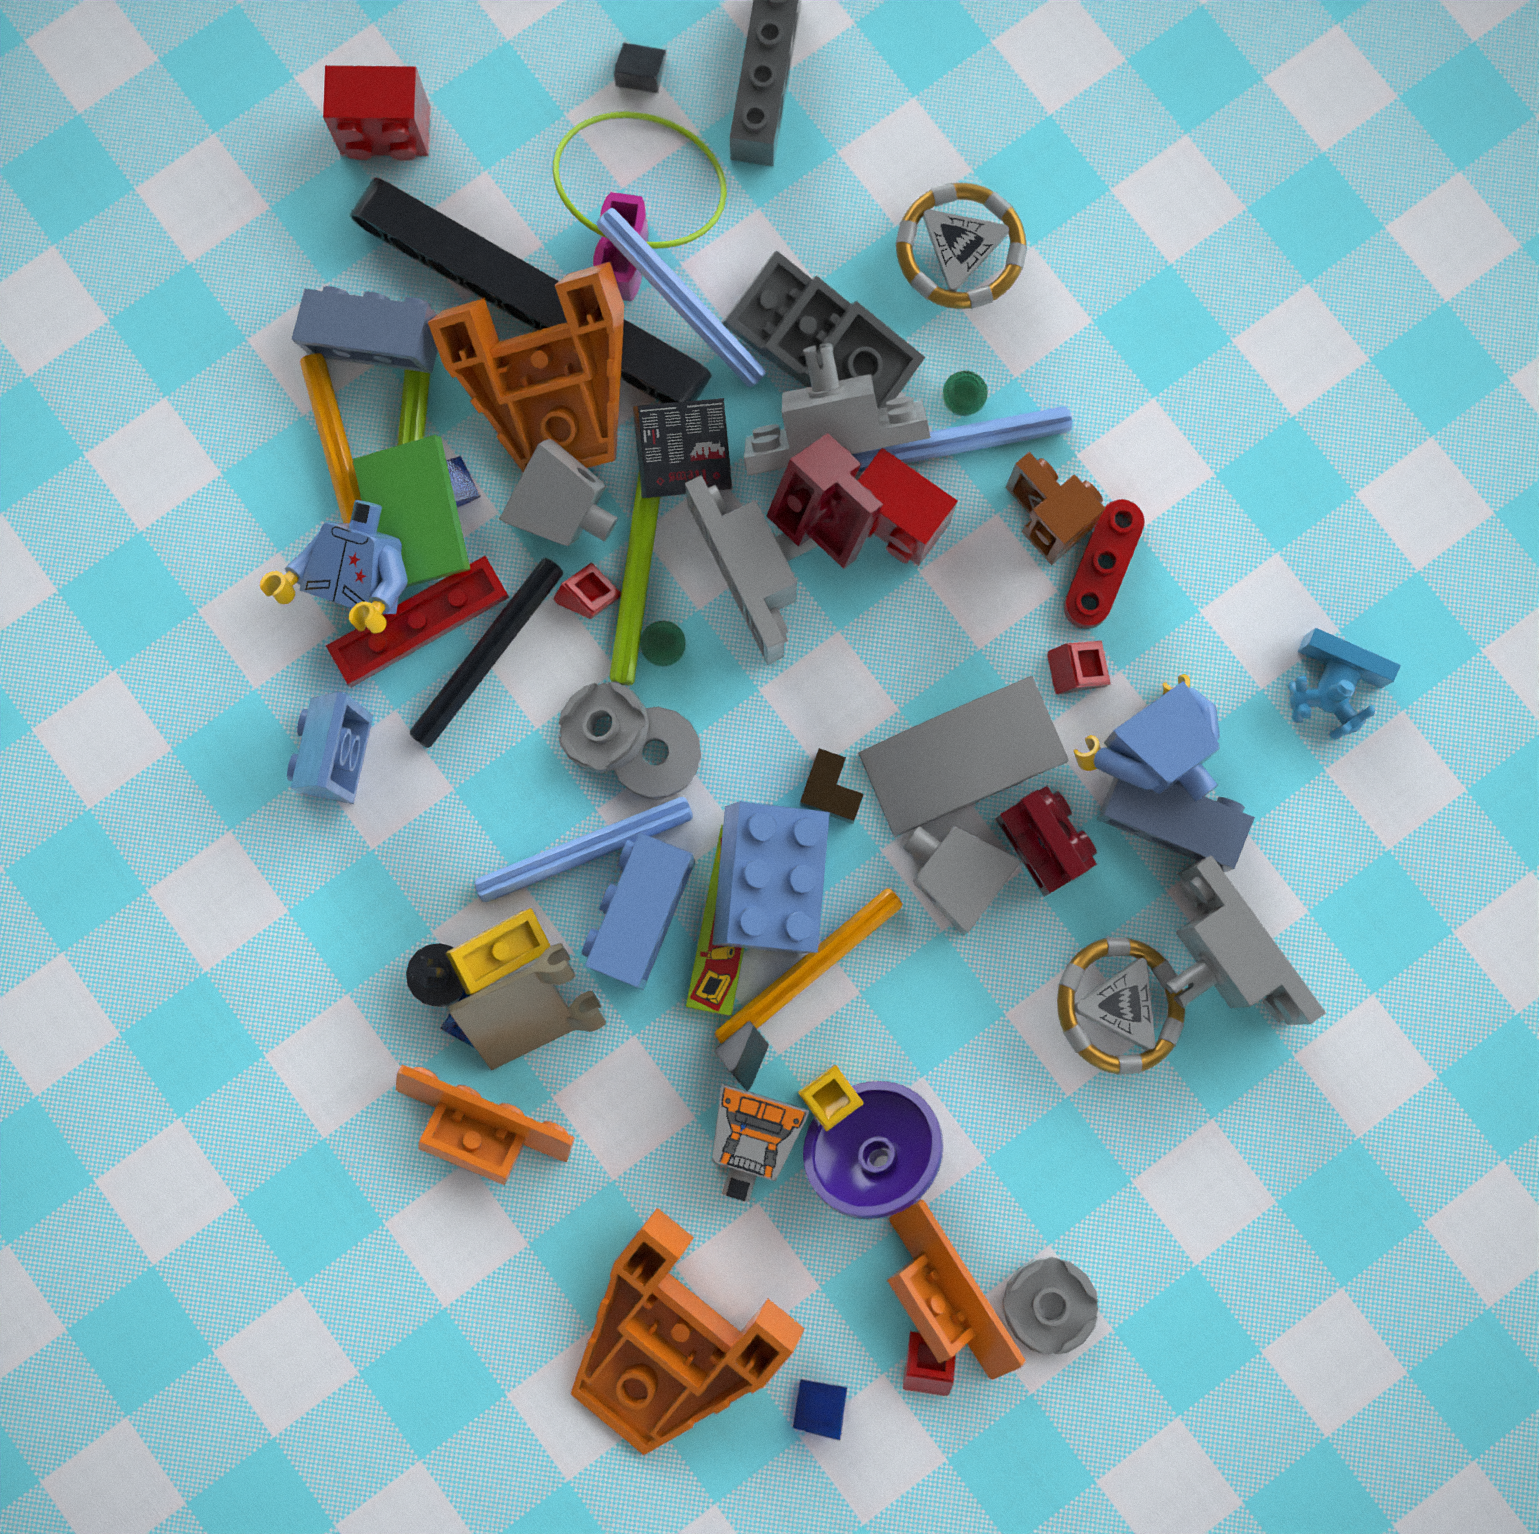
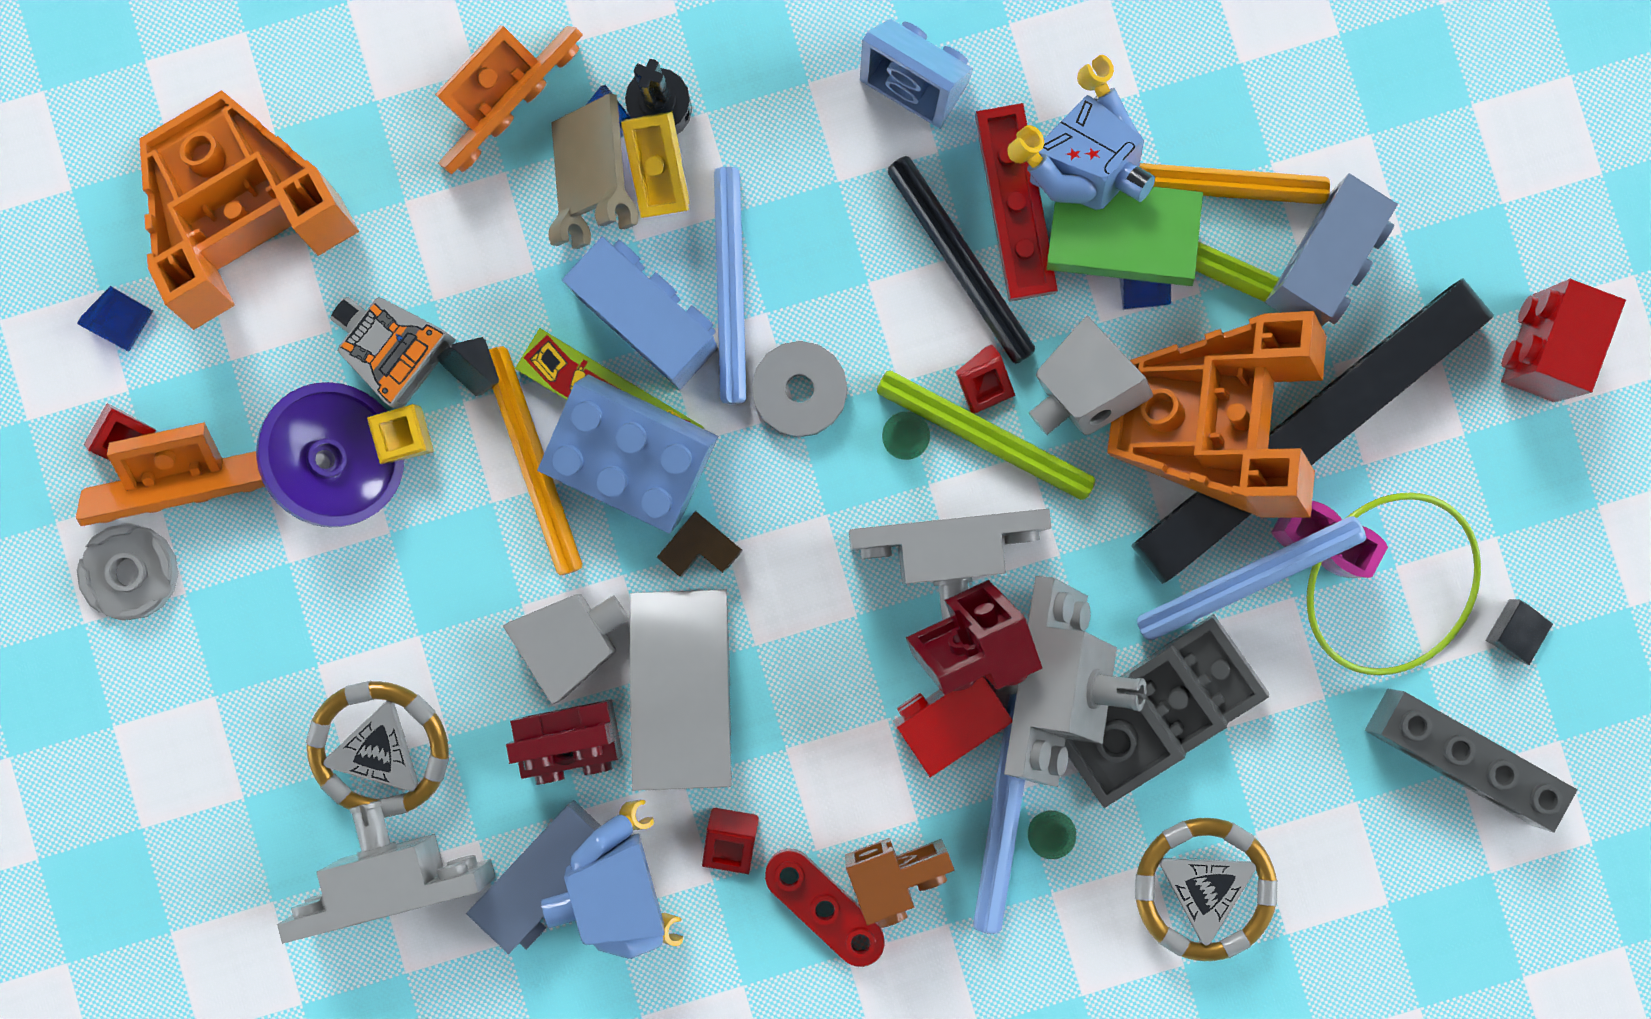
camera: 110 degrees right, 5 degrees up
light grey tile [558,682,649,773] -> none
black tile [633,398,732,498] -> none

